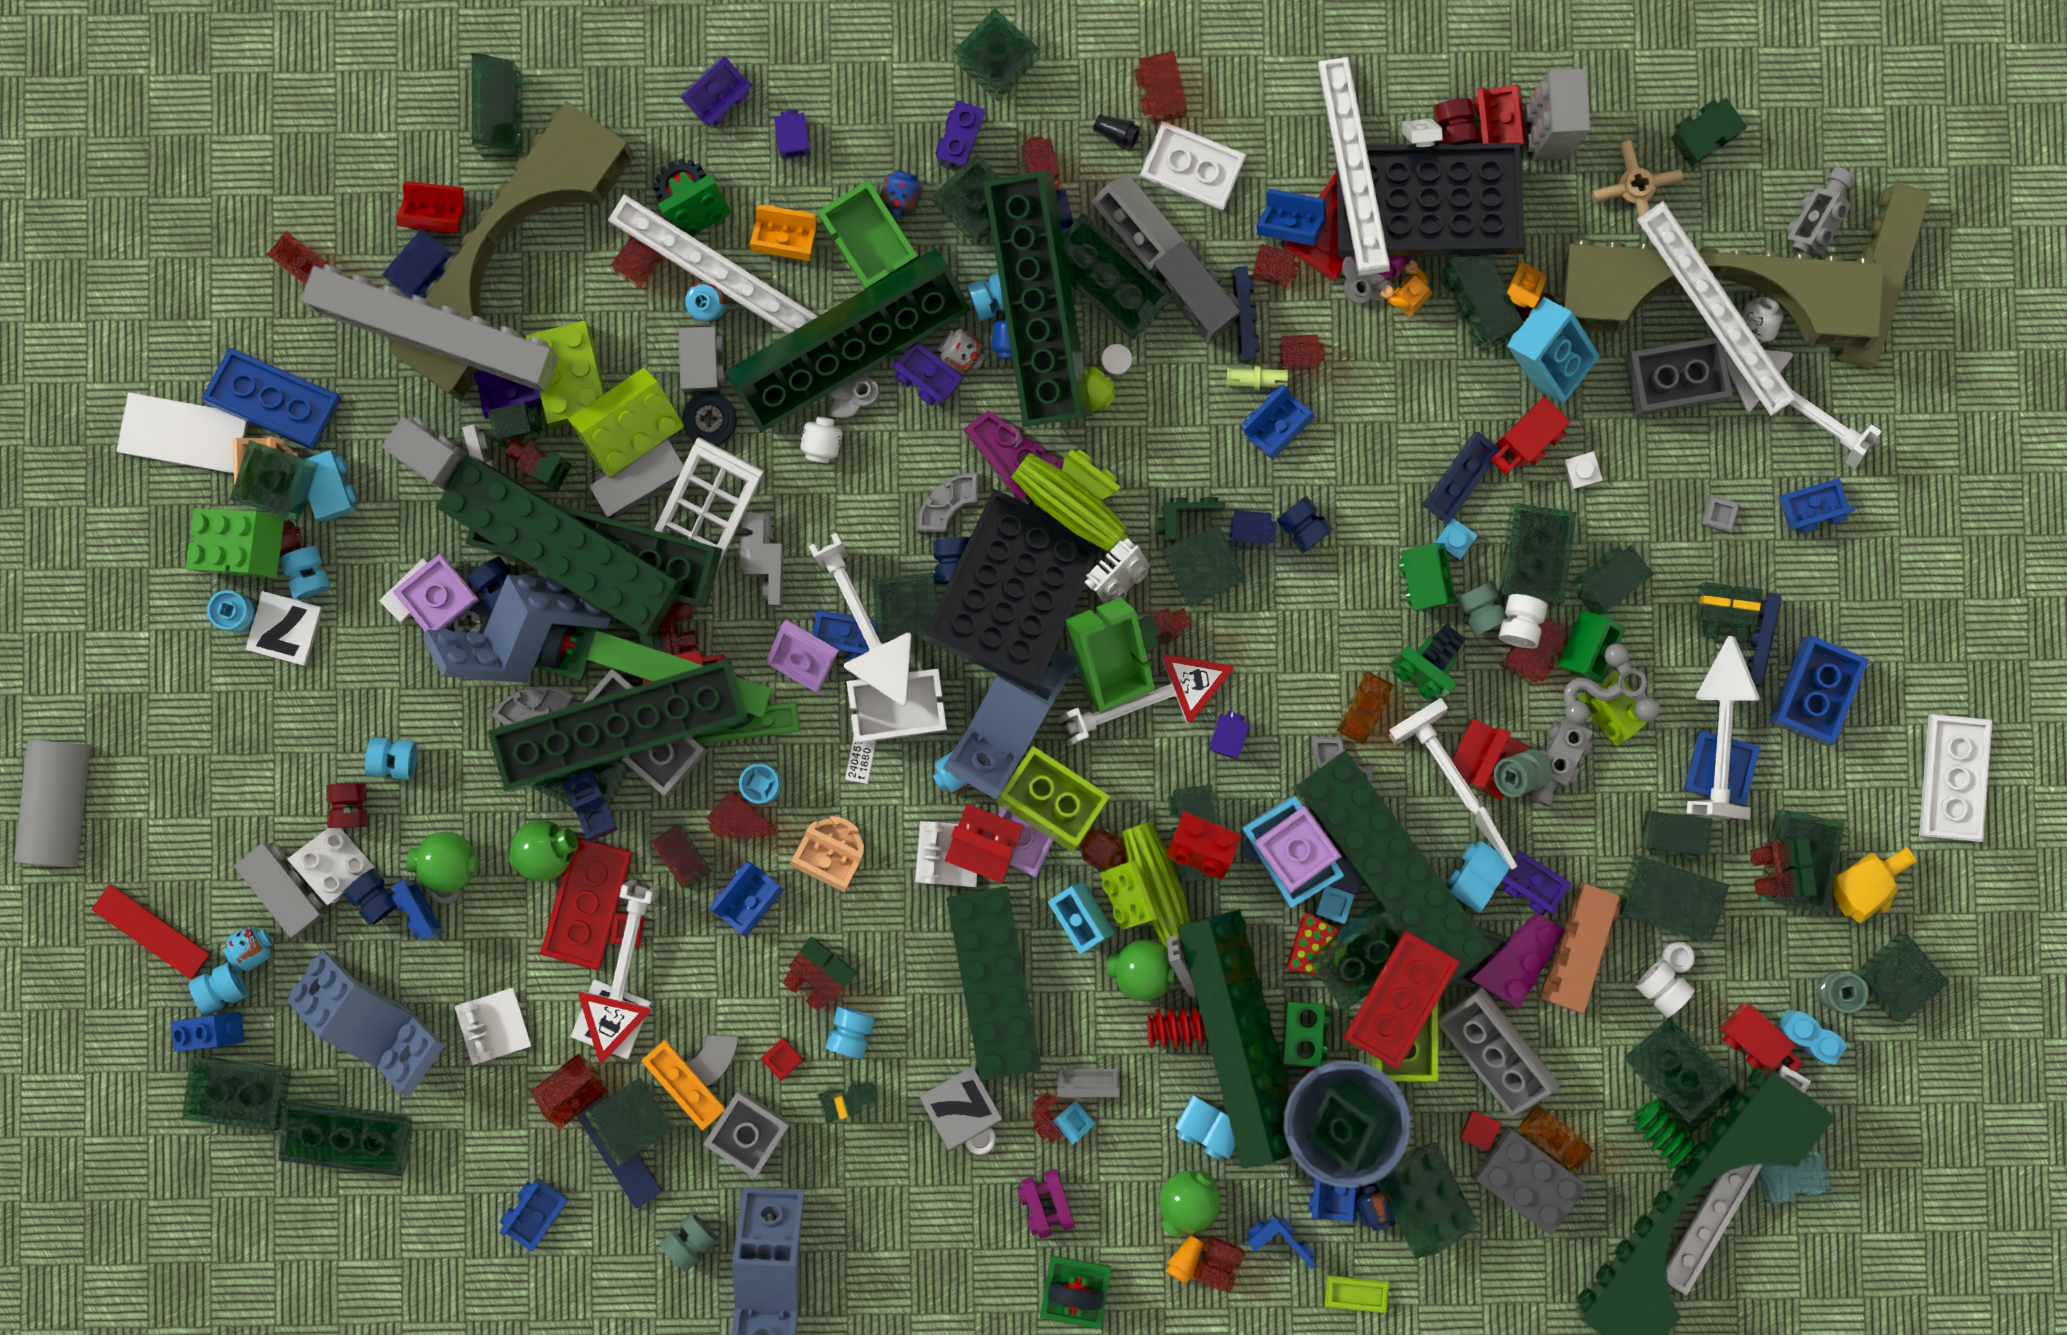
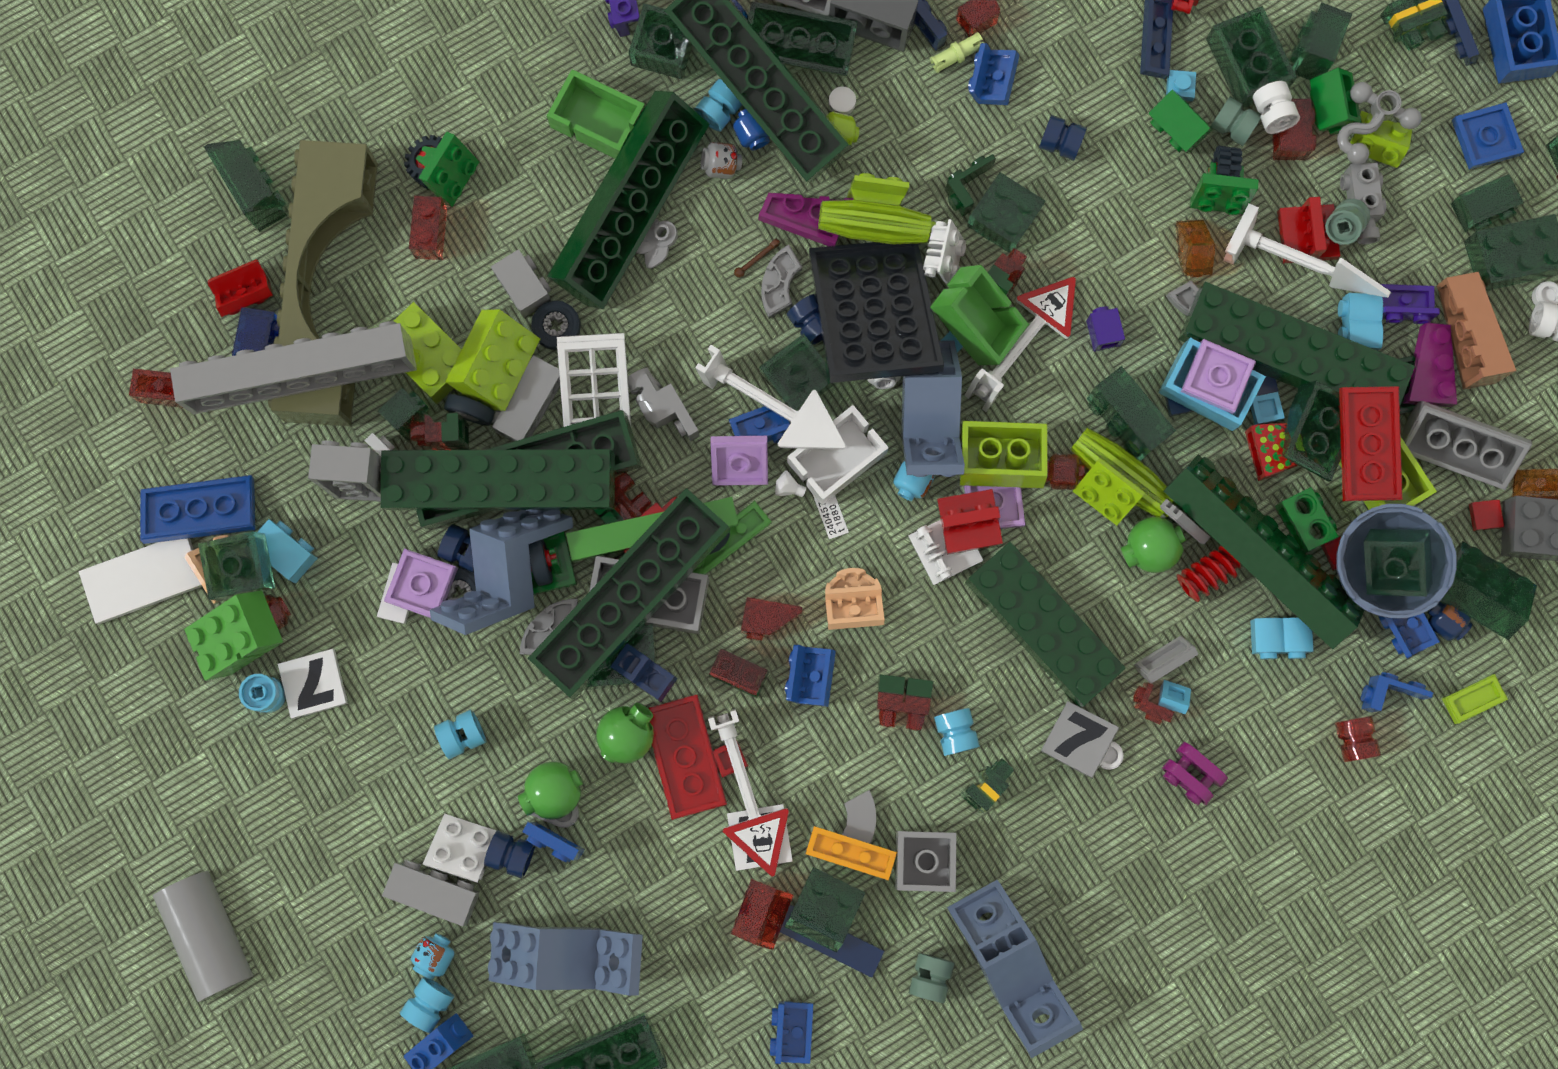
camera: 30 degrees left, 5 degrees down
red tile [91,884,211,980] -> none
medium azure wheel [279,546,331,600] -> none
dark red wheel [326,784,368,828] -> none
white hinge [454,987,532,1065] -> none
dark purple bracket [474,371,543,419] -> none
white tile [608,194,818,334] -> none
dark purple bracket [679,56,753,126] -> none
medium azure head [685,282,728,322] -> none
medium azure wheel [739,764,782,804] -> none
light orange bracket [750,204,817,261] -> none
red tile [760,1037,804,1081] -> none
dark purple brick [774,110,811,159] -> none
white head [800,416,843,463] -> none
blue head [880,170,923,217] -> none
dark purple bracket [892,342,963,407] -> none
green plate [1040,1255,1112,1329] -> none
medium azure brick [1048,881,1115,954] -> none
bright green brick [1159,1170,1221,1238] -> none
light orange cone [1165,1235,1205,1284] -> none
red bracket [1166,811,1241,879] -> none
clear blue brick [1228,510,1277,550] -> none
white piece [1687,636,1759,820] -> none
none -> black bush [444,394,495,426]
none -> reddish brown hinge [734,238,781,278]
none -> white rock [775,471,806,497]

